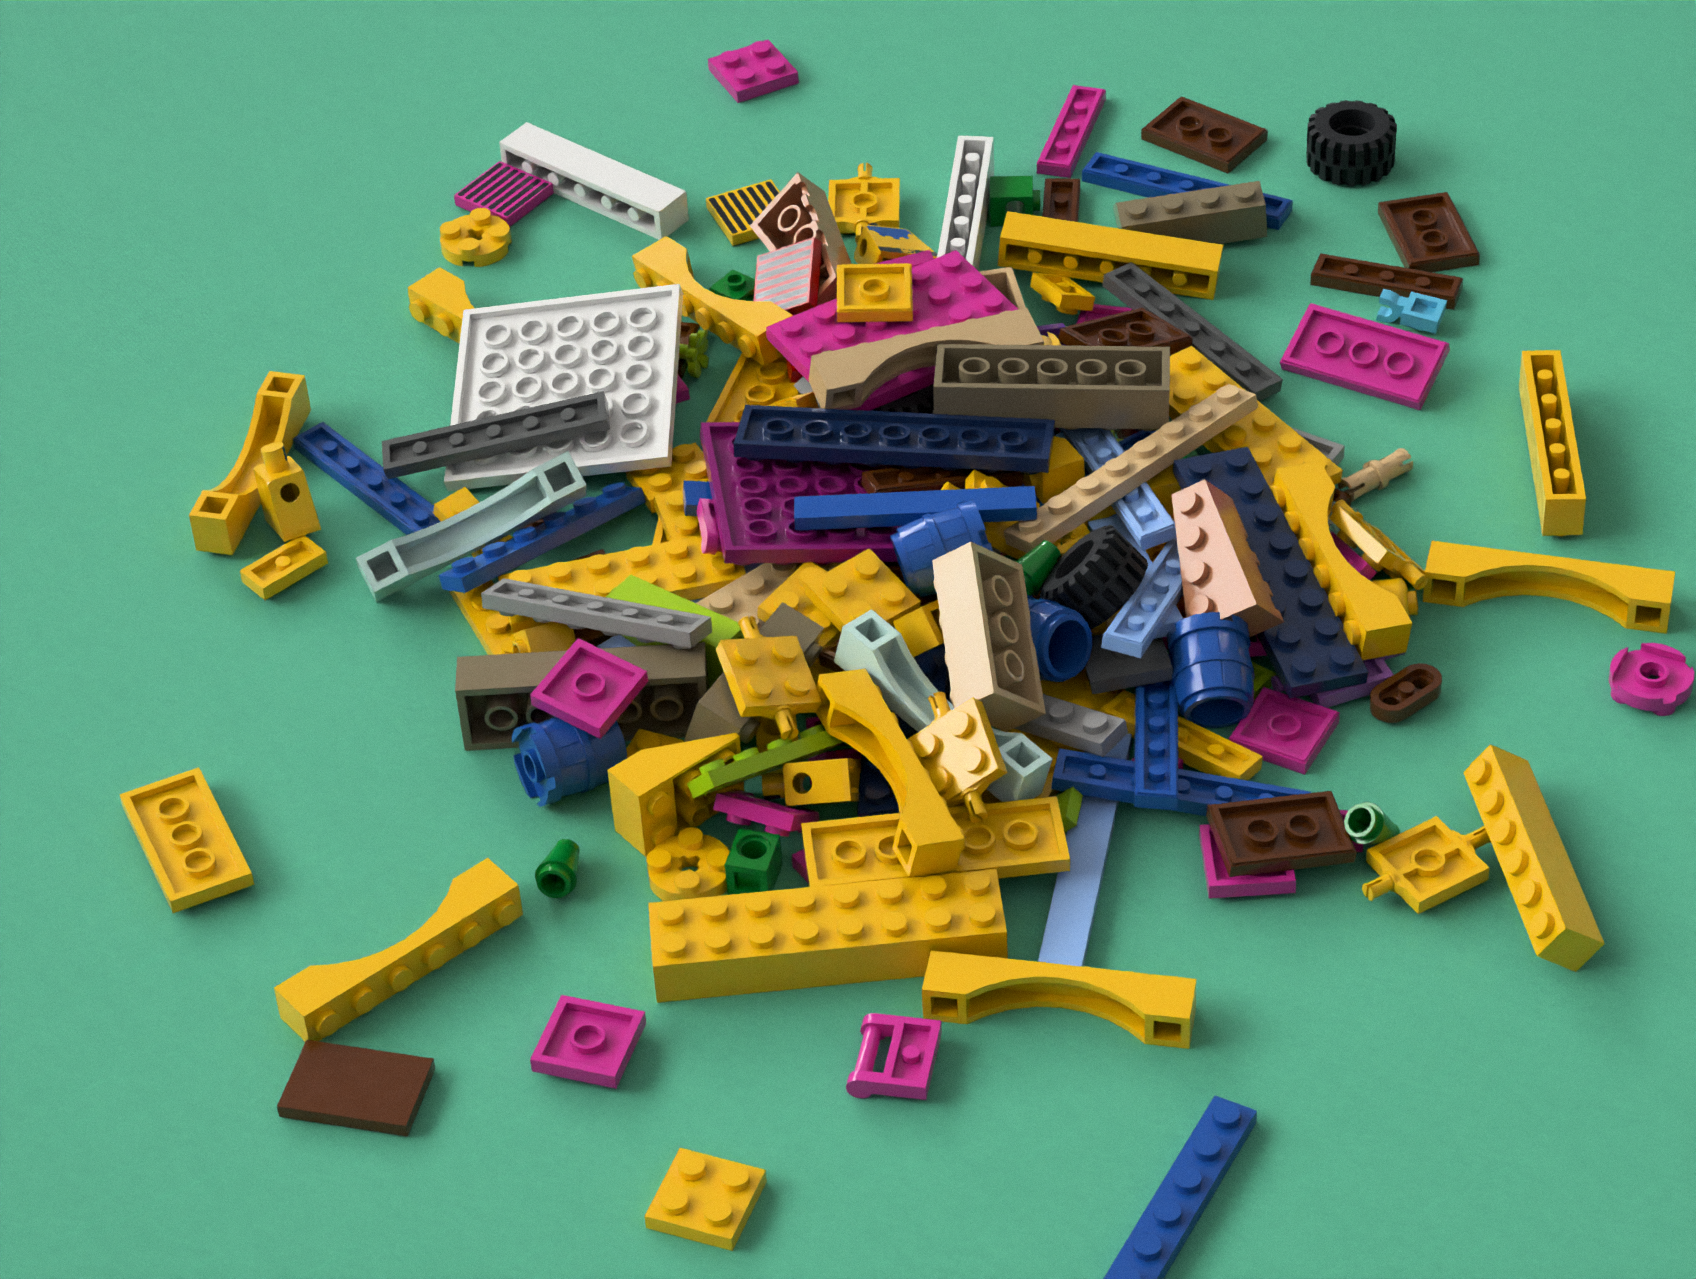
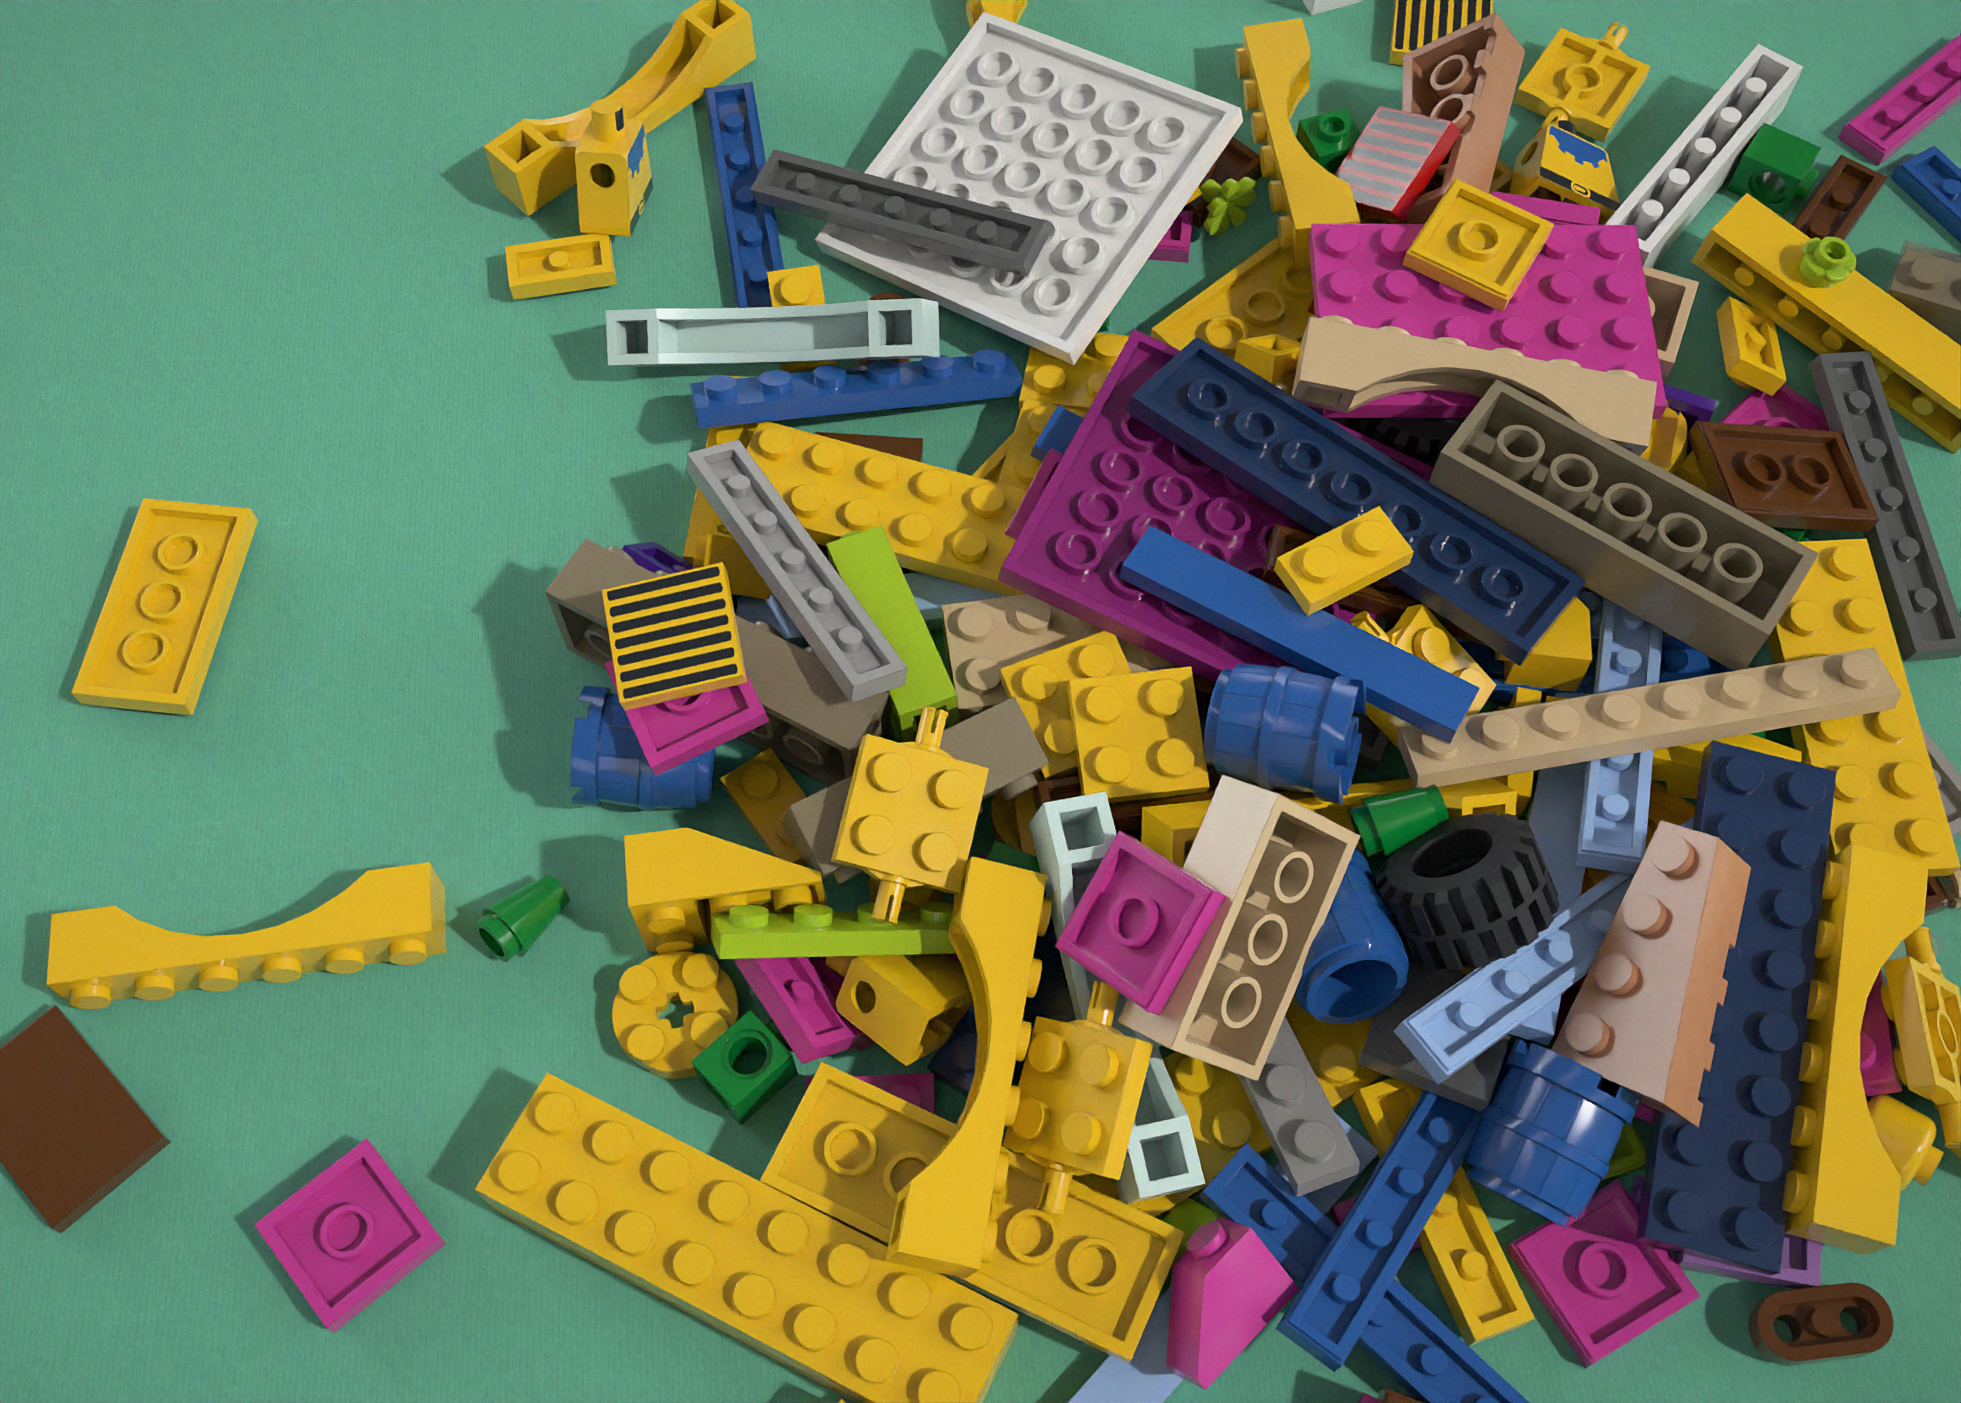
camera: 30 degrees right, 20 degrees up
none -> tile [602,562,747,711]
none -> dark pink tile [1055,831,1226,1015]
none -> dark pink slope [1166,1217,1299,1390]
none -> yellow plate [1274,506,1414,616]
none -> lime plate [1800,236,1856,288]

